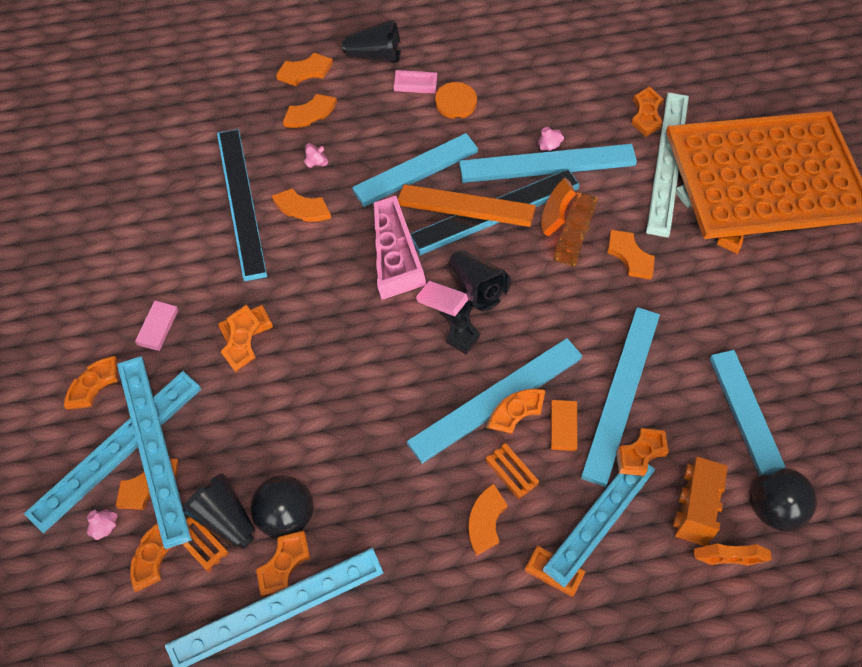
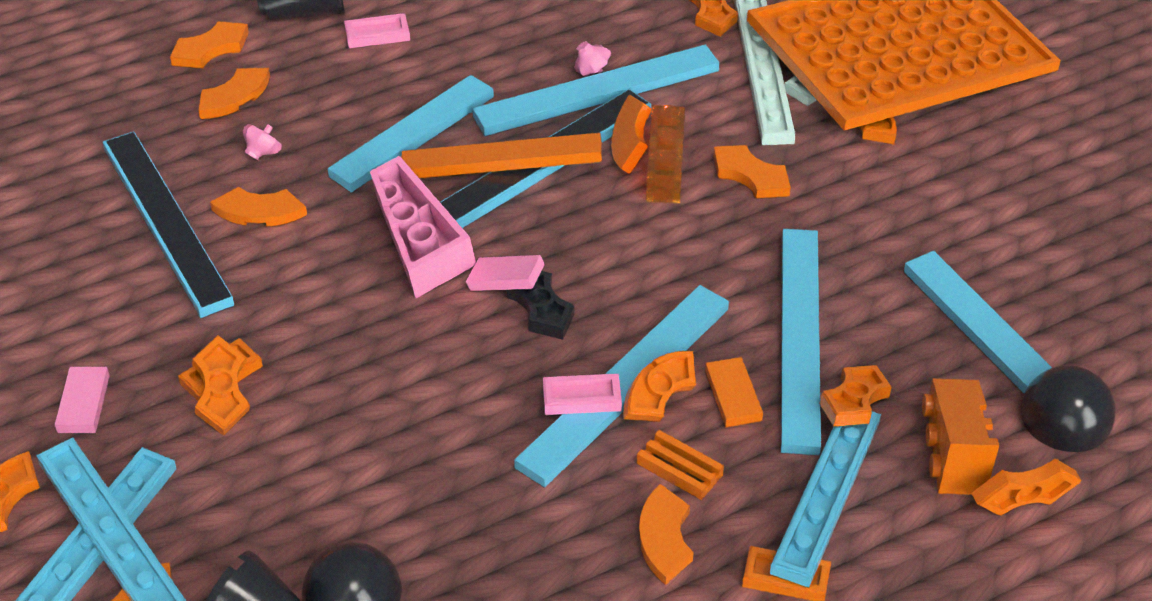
camera: 15 degrees left, 15 degrees down
orange tile [435,82,477,119] -> none
black cone [449,250,511,311] -> none
none -> bright pink tile [543,374,622,415]

